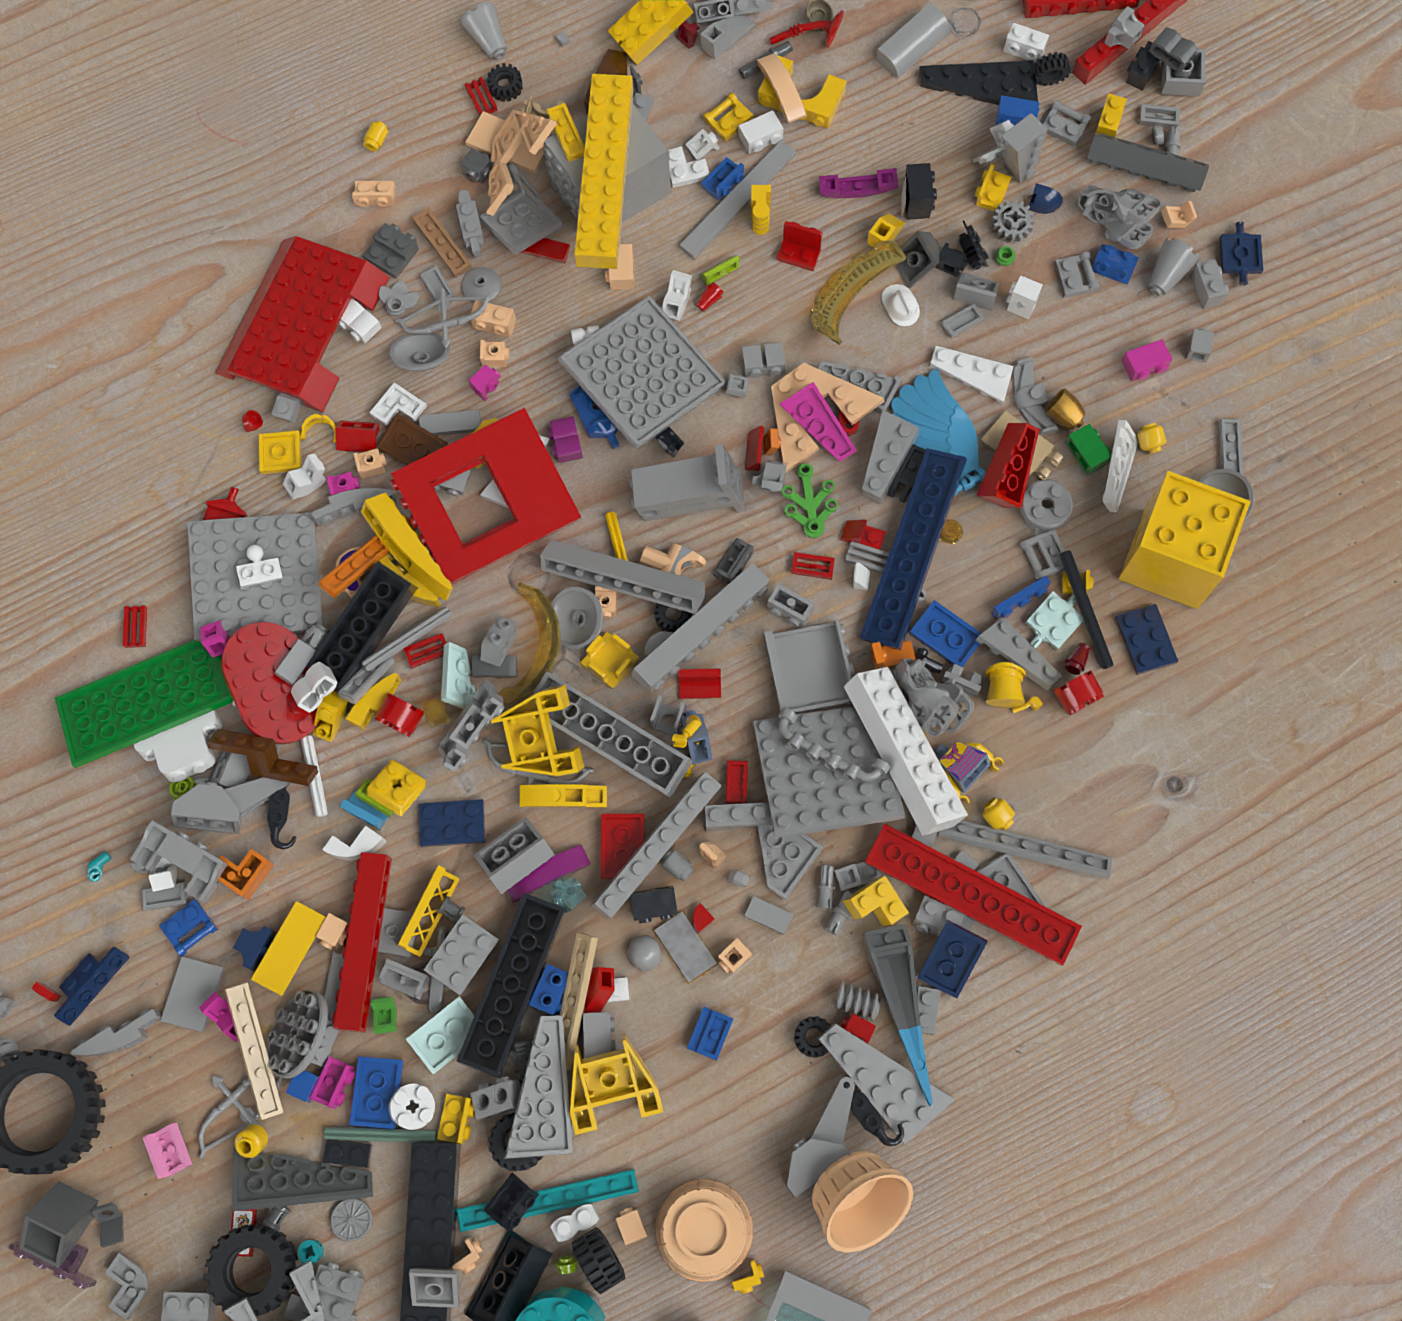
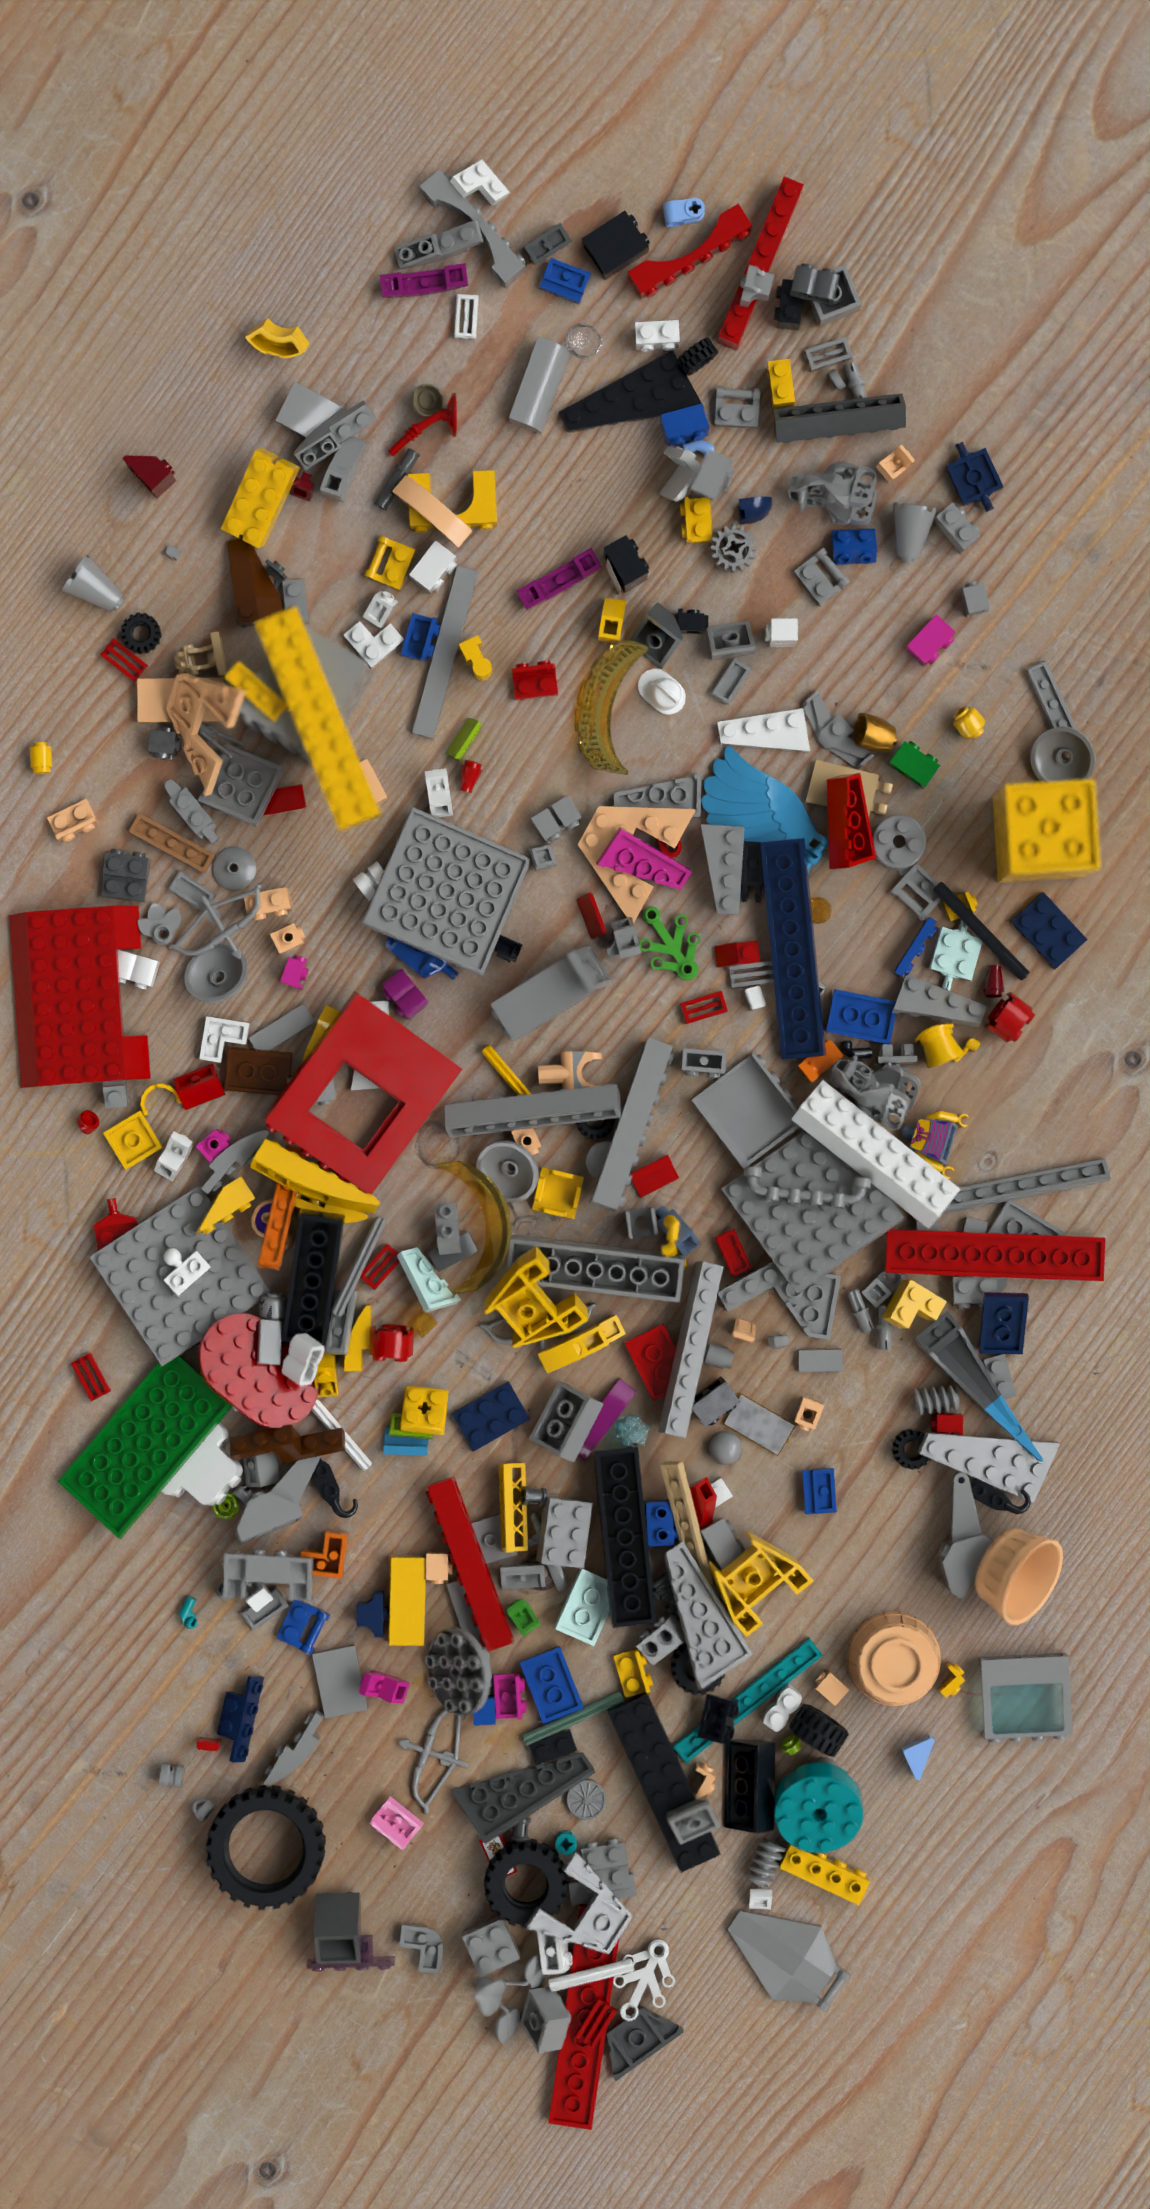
camera: 30 degrees left, 15 degrees up
dark grey bracket [91,1202,124,1248] -> none
dark pink brick [200,620,231,657] -> none
tan plate [224,982,283,1120] -> none
yellow head [234,1124,268,1158] -> none
white brick [322,826,387,860] -> none
light nougat brick [353,448,387,479] -> none
white plate [389,1084,435,1130] -> none
light grey bracket [437,679,504,772] -> none
red tile [693,903,715,934] -> none
dark grey hinge [713,538,754,584] -> none
orange plate [764,428,781,456] -> none
black hinge [959,220,989,270] -> none
yellow head [982,797,1015,830] -> none
bright green plate [995,246,1015,266] -> none
white wing [1103,420,1138,512] -> none
none -> yellow slope [195,1177,255,1235]

